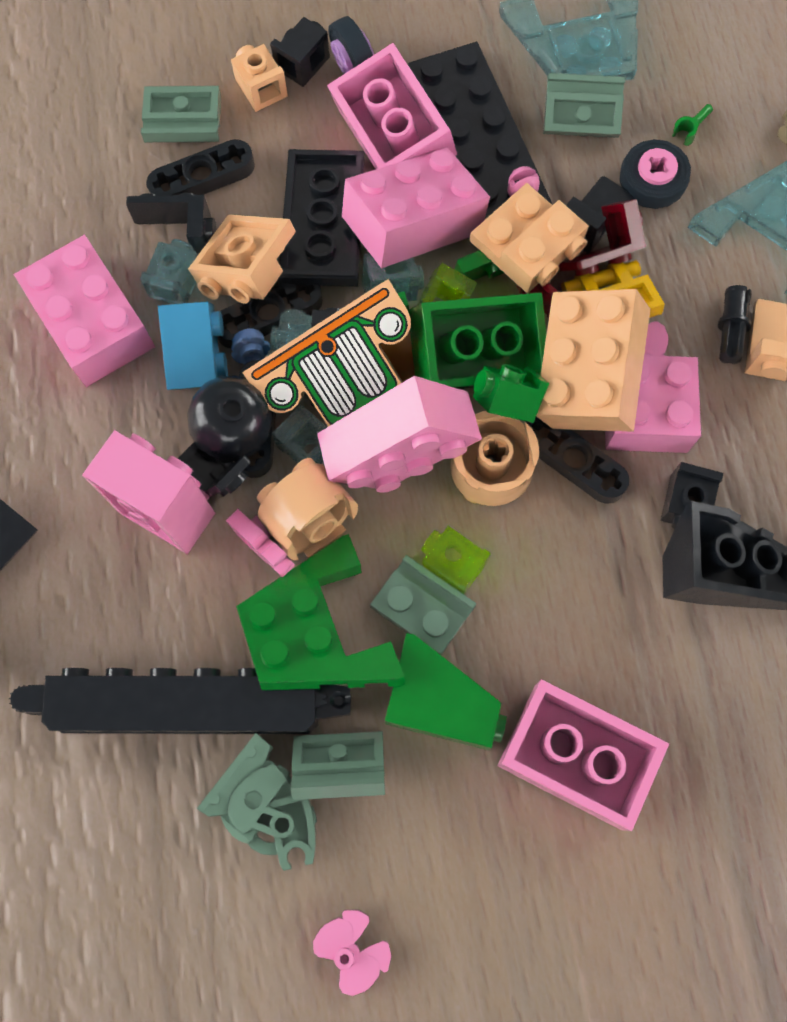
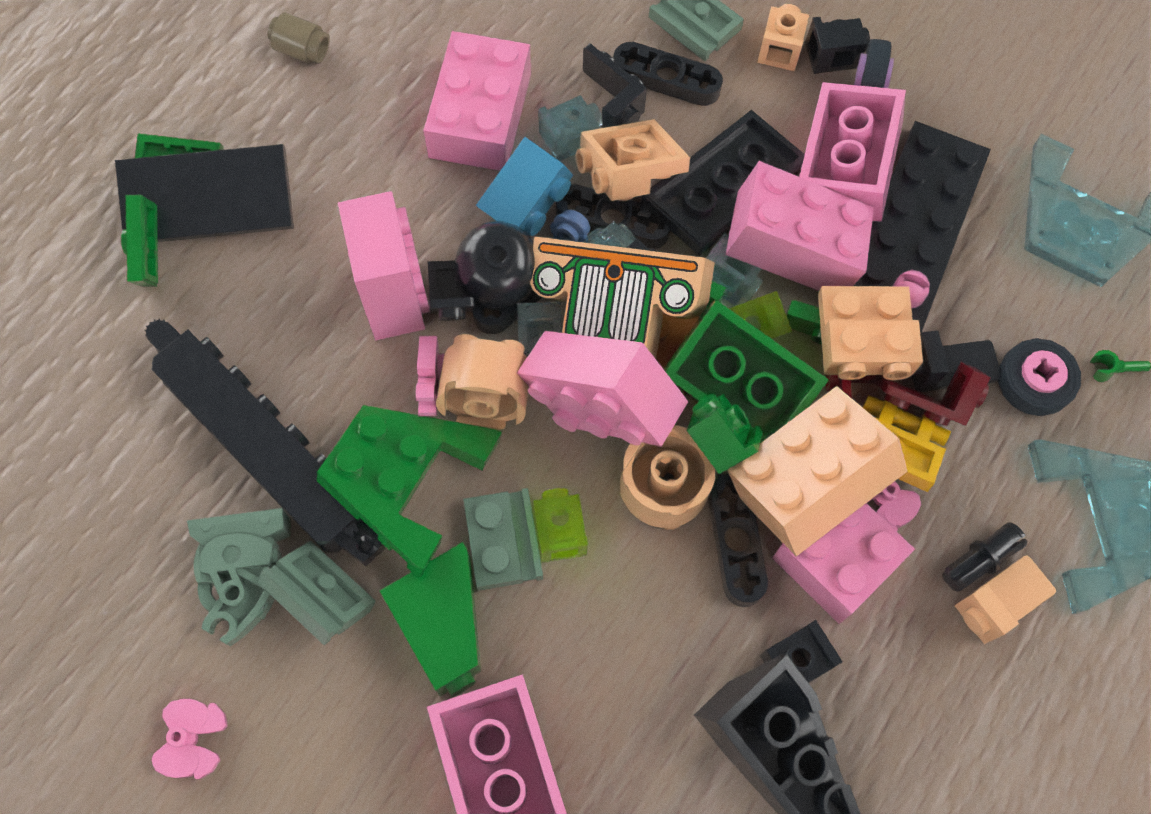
camera: 40 degrees right, 5 degrees down
sand green plate [543,73,625,138] -> none

